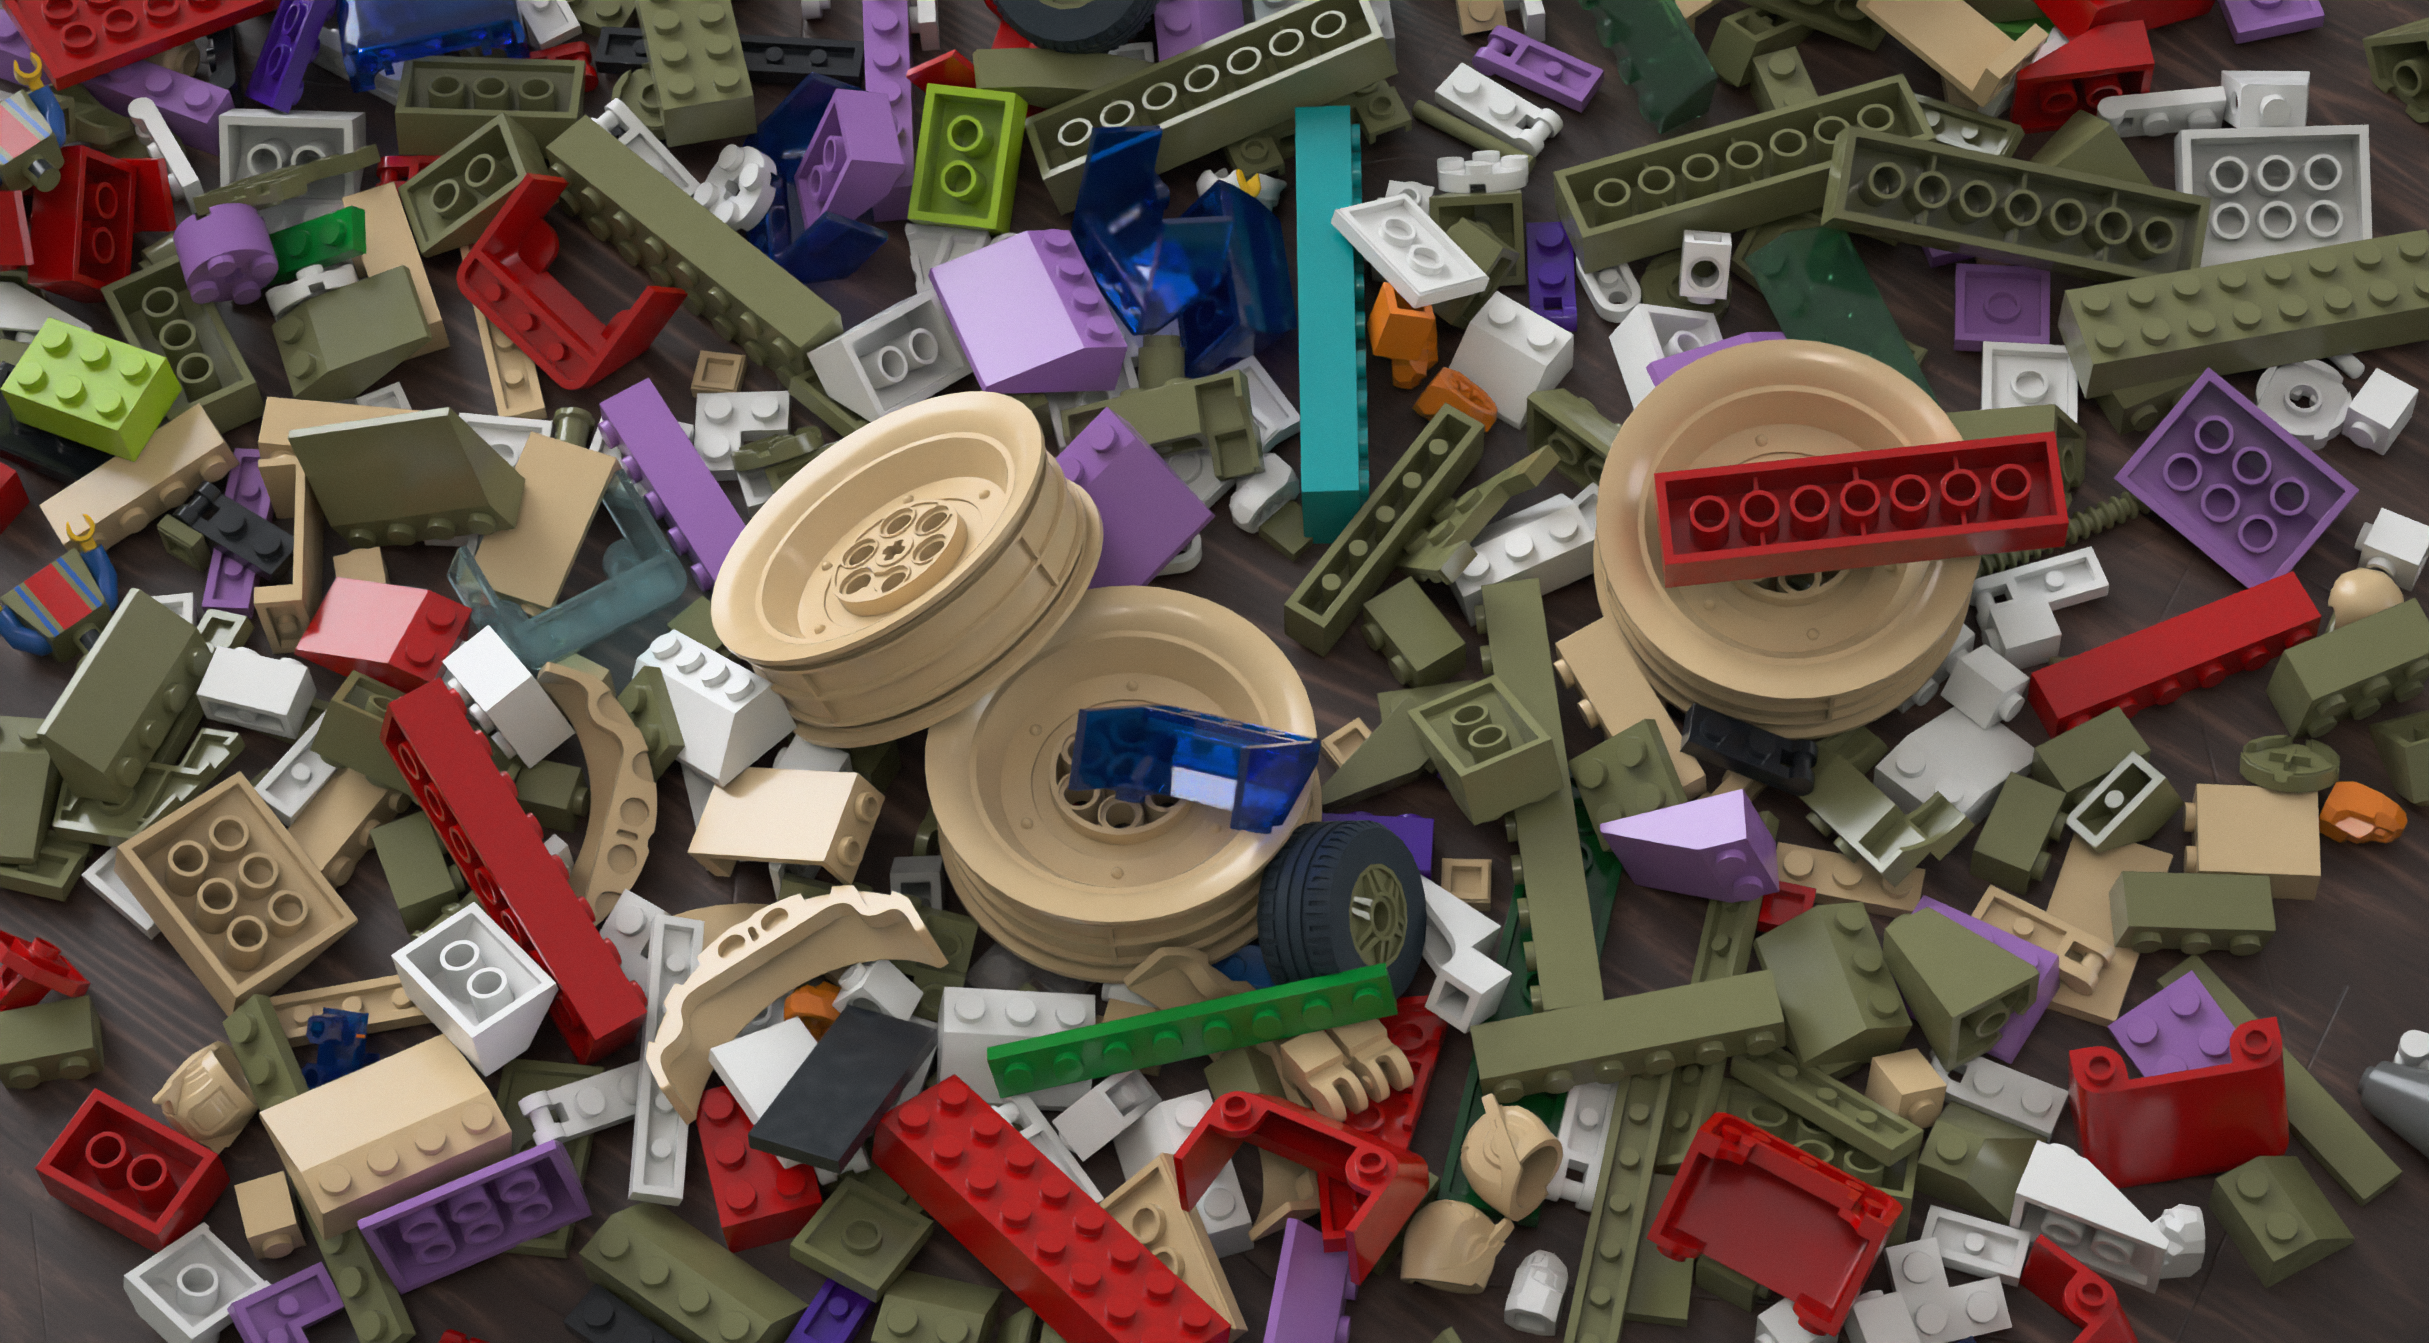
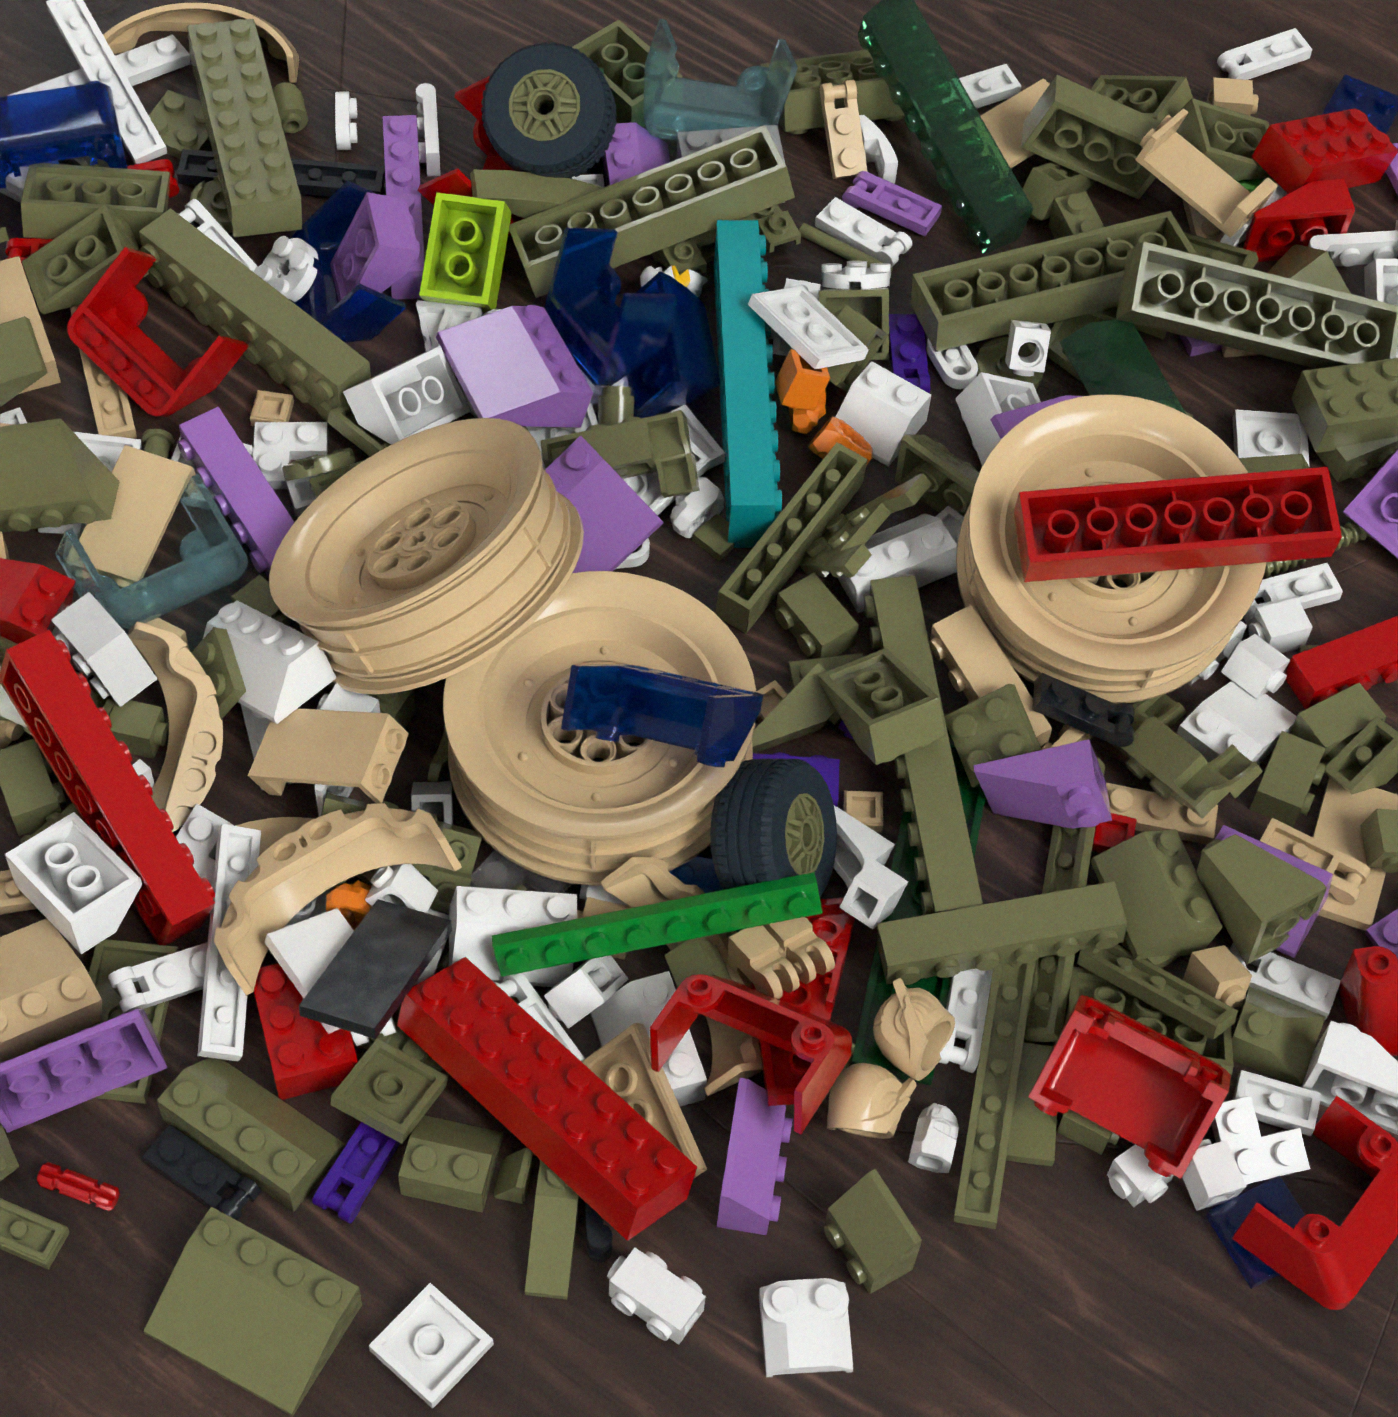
camera: 10 degrees left, 0 degrees up
medium lavender plate [1954,263,2050,352] -> none

